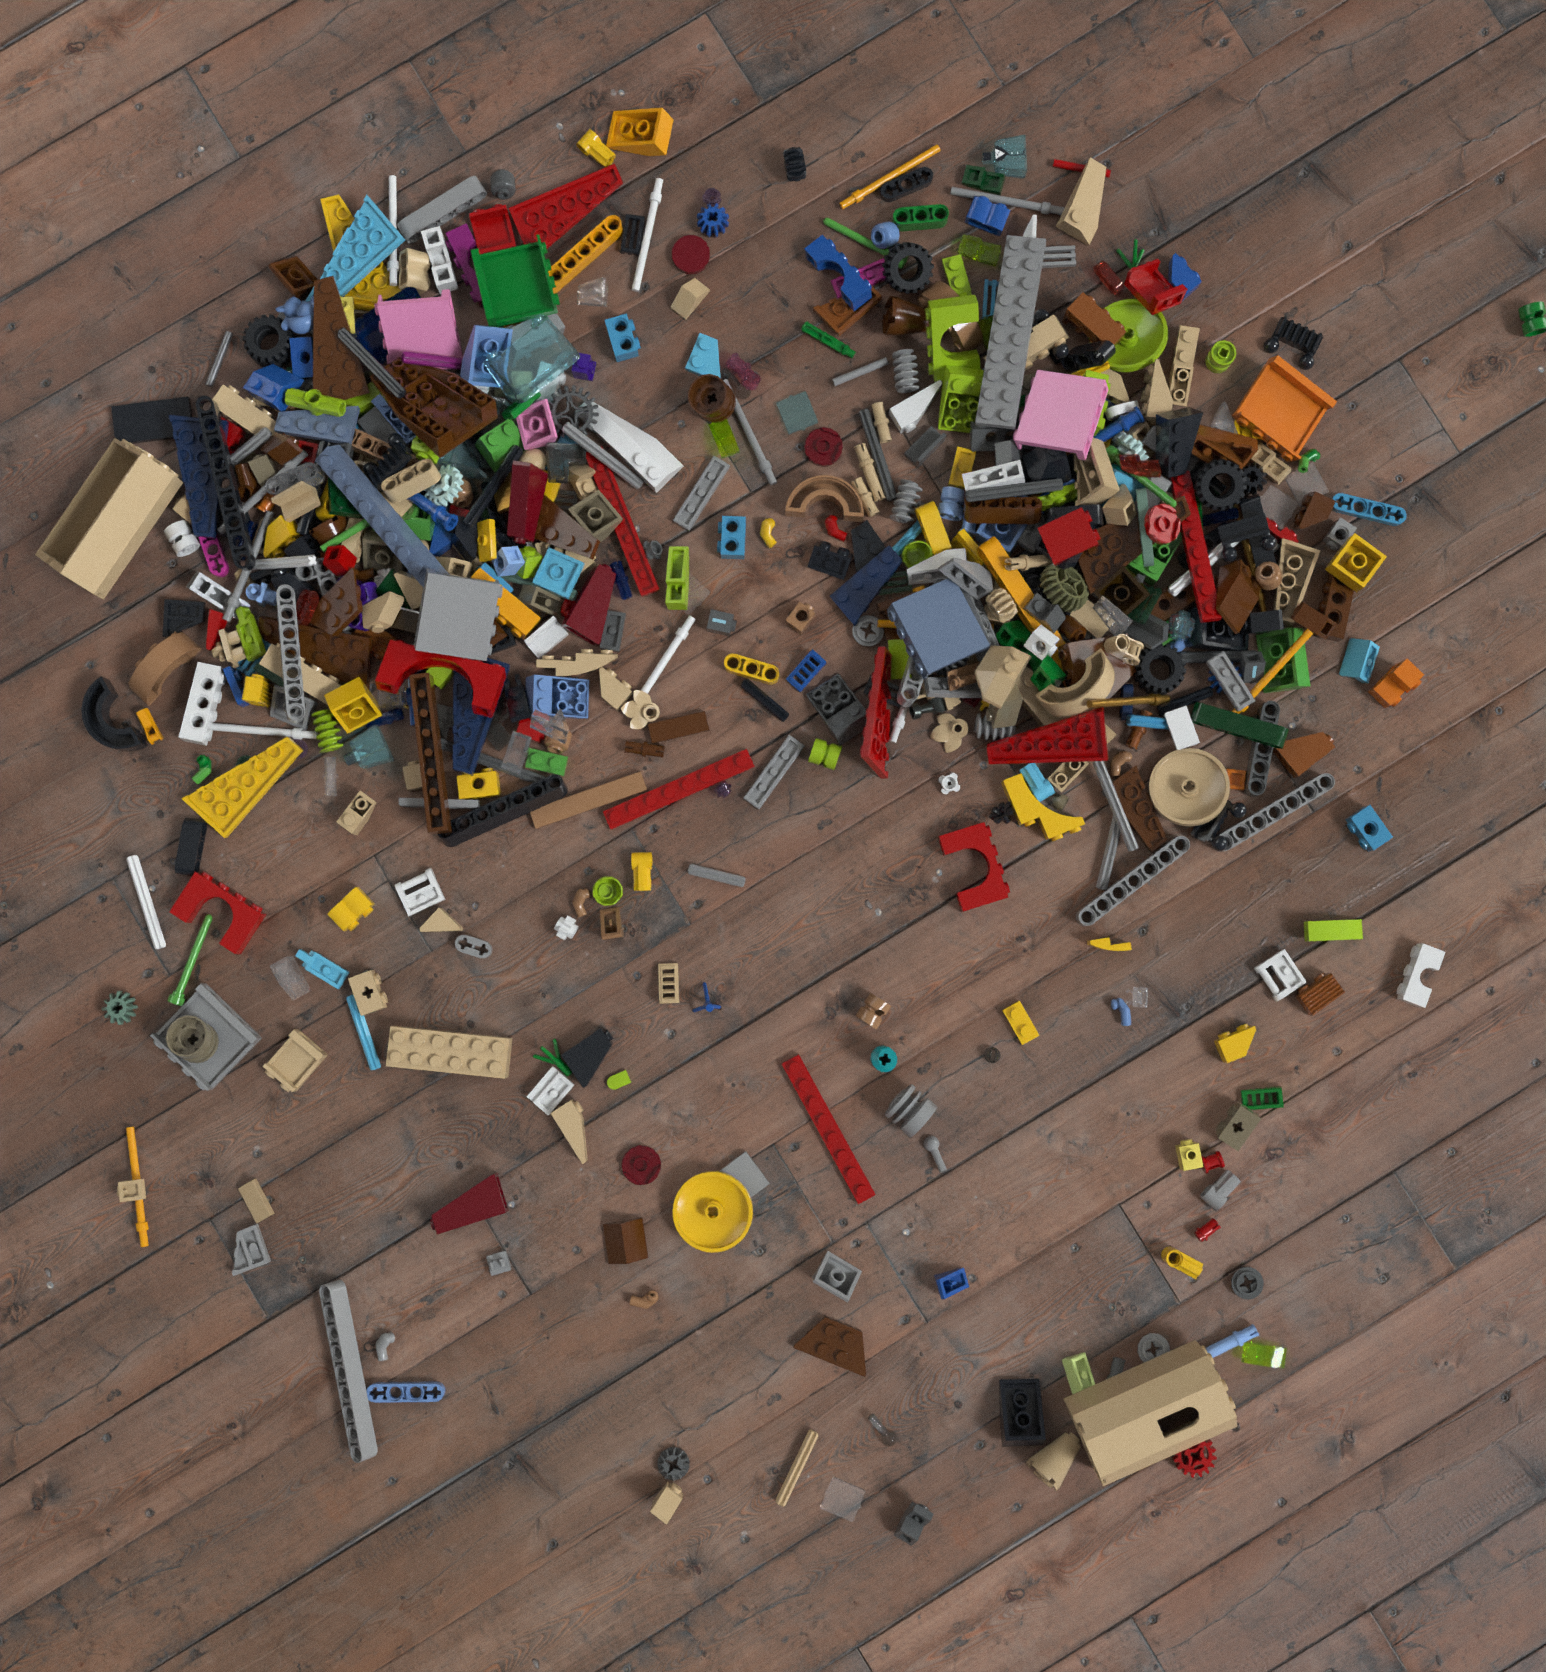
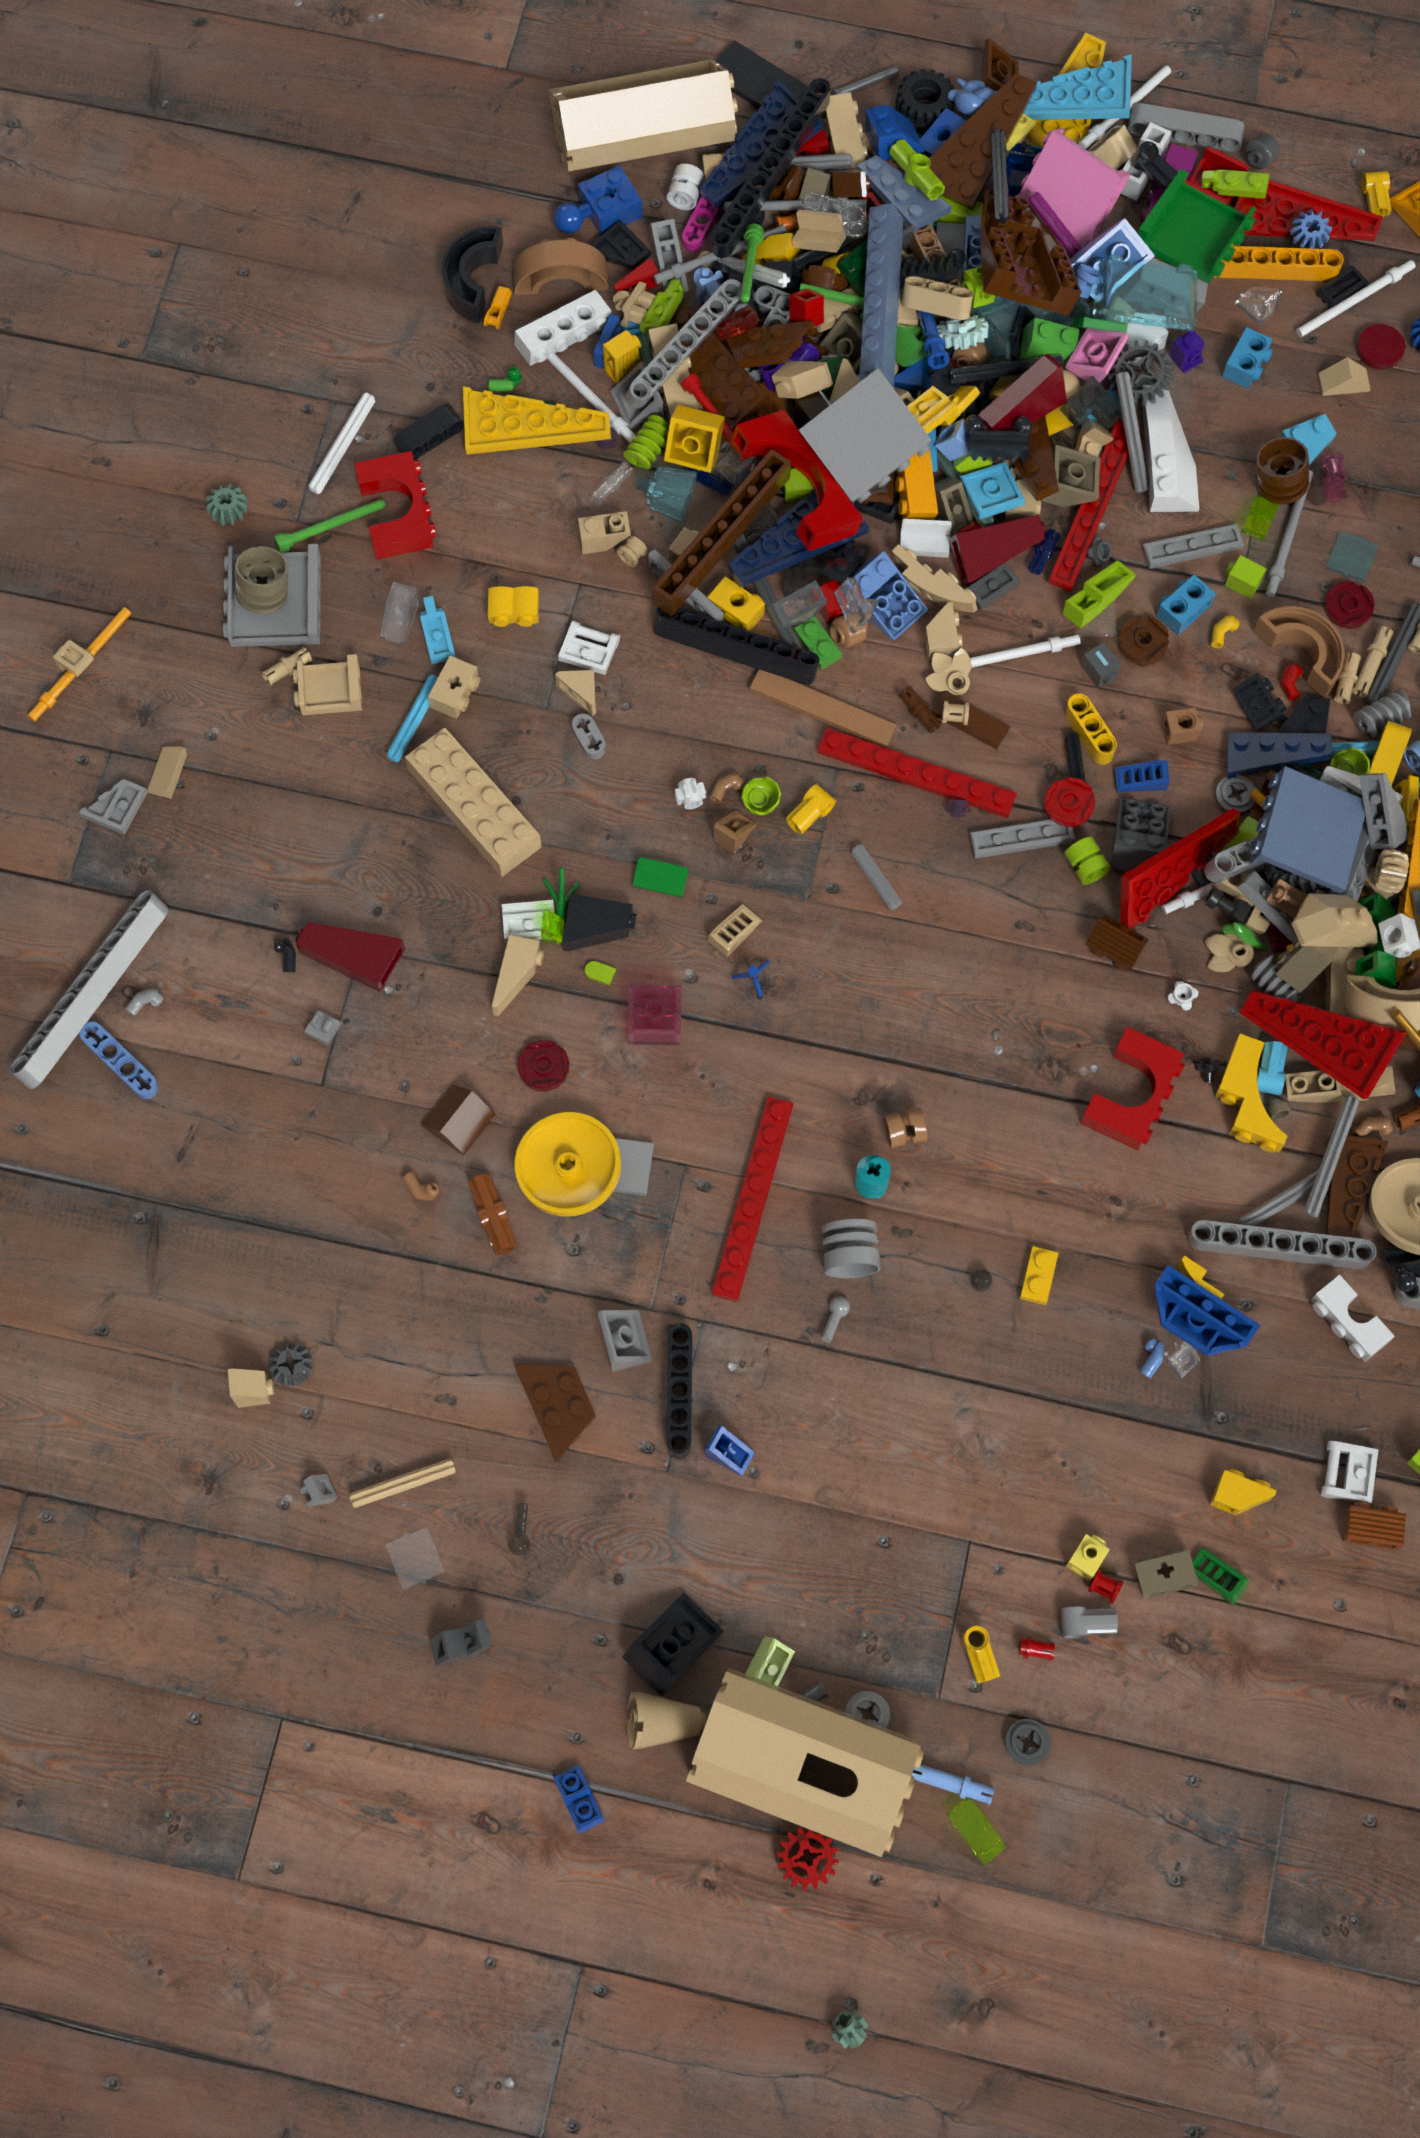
camera: 40 degrees right, 15 degrees down
none -> tan pin [262,647,312,686]
none -> black arm [274,938,296,973]
none -> light grey tile [300,1474,338,1507]
none -> dark orange piece [468,1173,517,1255]
none -> clear neon green slope [541,909,564,944]
none -> blue brick [553,165,642,236]
none -> blue slope [553,1764,605,1834]
none -> tan wheel [617,535,648,567]
none -> clear pink brick [628,984,682,1045]
none -> green slope [633,857,688,898]
none -> black beam [666,1323,692,1460]
none -> red piece [679,372,758,471]
none -> bright green piece [740,224,764,303]
none -> sand green gear [830,2010,868,2049]
none -> yellow plate [907,386,958,434]
none -> tan bush [942,701,969,725]
none -> black gear [964,415,1033,462]
none -> red tile [1044,777,1096,827]
none -> medium blue wheel [1076,264,1101,299]
none -> reddish brown brick [1085,914,1149,970]
none -> reddish brown plate [1118,616,1169,667]
none -> black piece [1131,141,1177,189]
none -> blue wedge [1154,1265,1260,1356]
none -> lime hinge [1202,170,1269,199]
none -> bright green bar [1223,922,1267,950]
none -> lime brick [1225,555,1267,599]
none -> medium blue gear [1290,209,1332,249]
none -> white arch [1311,1275,1395,1362]

